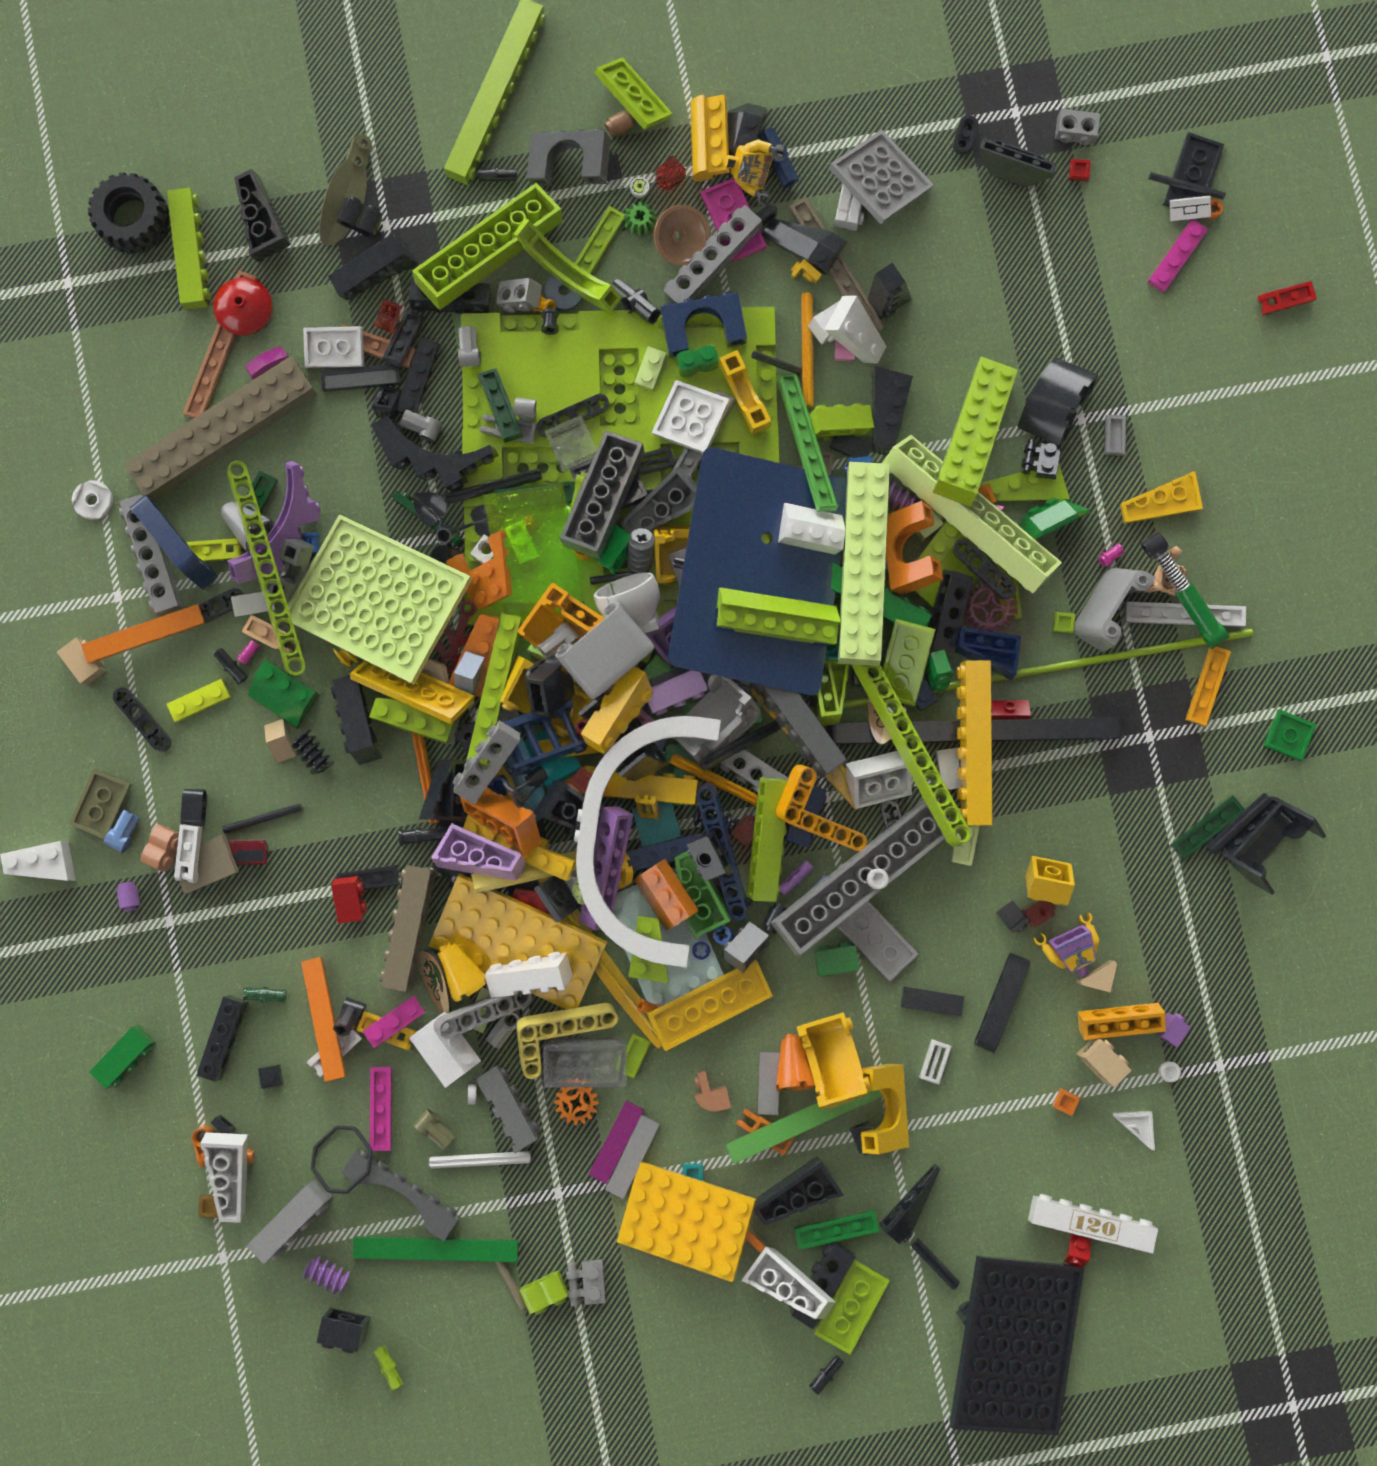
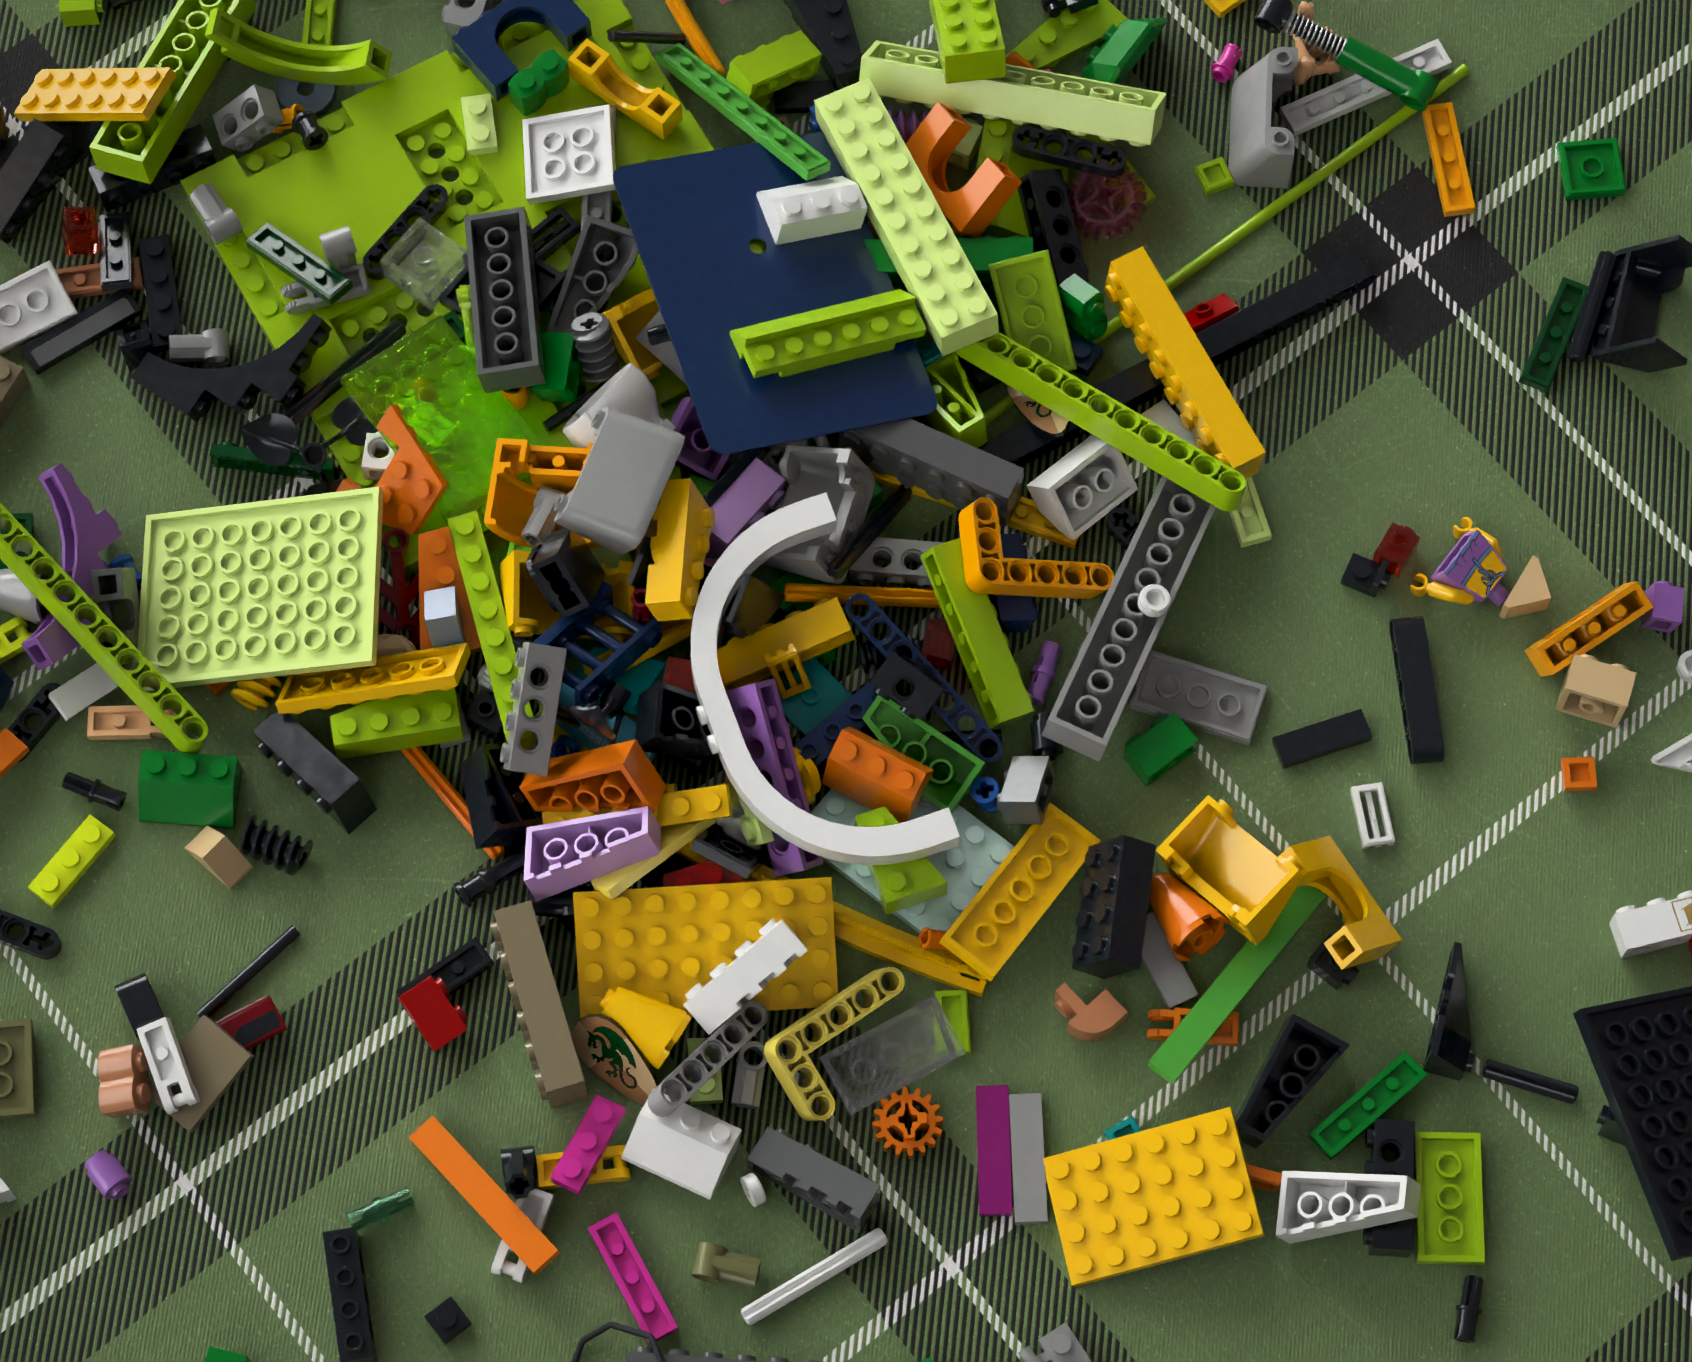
camera: 25 degrees left, 15 degrees down
medium blue piece [104,810,140,853] -> none
dark pink pin [237,640,261,666] -> none
black piece [612,278,661,325] -> none
clear blue bush [692,941,710,960] -> none
clear blue wedge [955,627,1021,680] -> none
yellow brick [1025,856,1075,906] -> none
none -> yellow plate [14,67,177,122]
none -> black brick [1072,835,1156,979]

